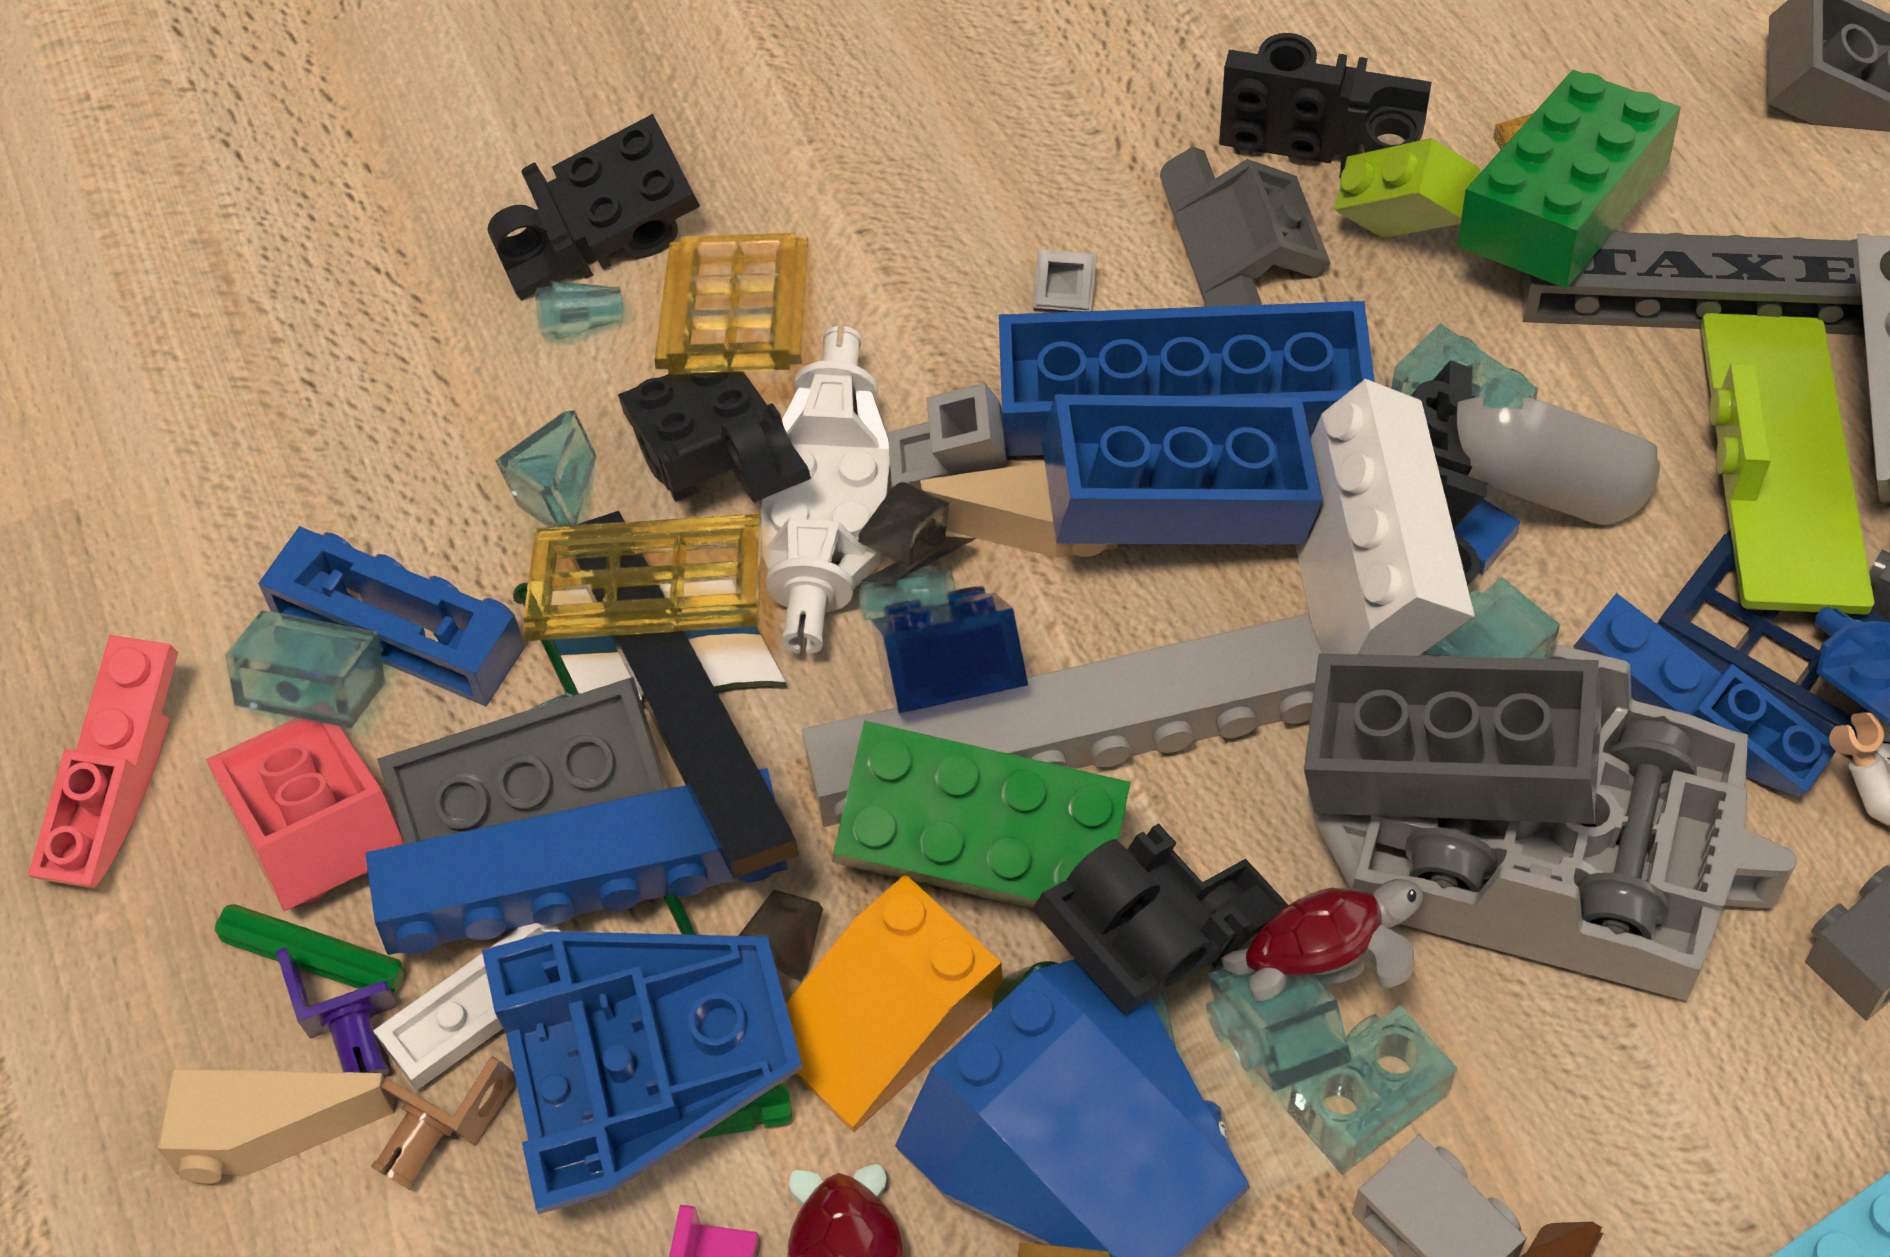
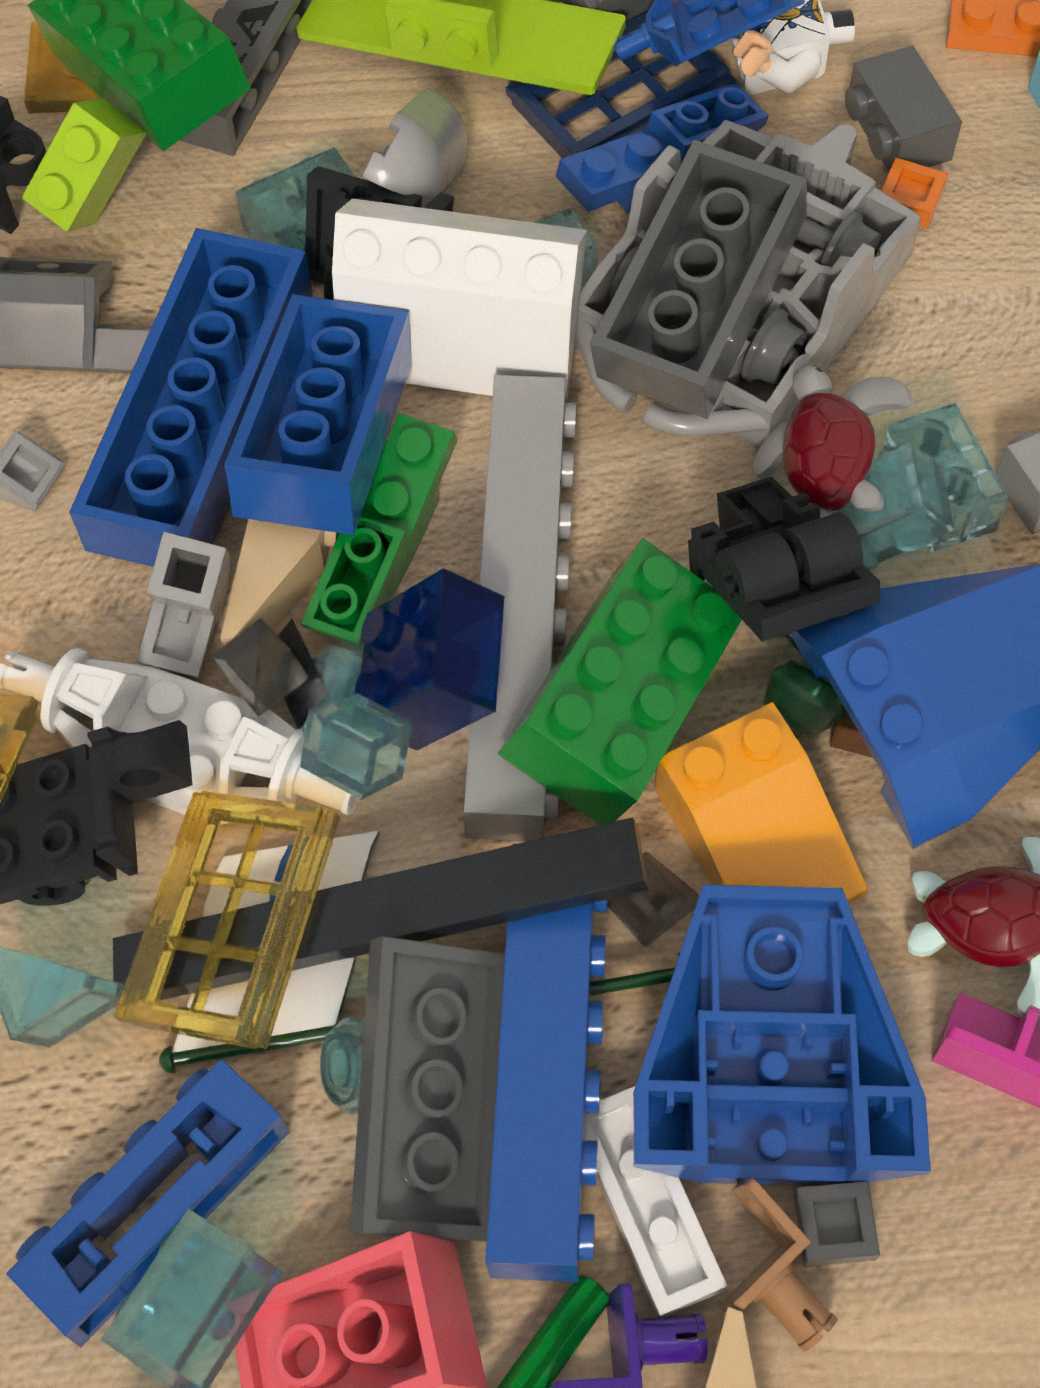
camera: 75 degrees left, 5 degrees up
none -> clear light blue brick [300,690,413,800]
none -> green slope [301,413,457,647]
none -> dark grey plate [793,1181,880,1267]
none -> orange plate [881,158,949,228]

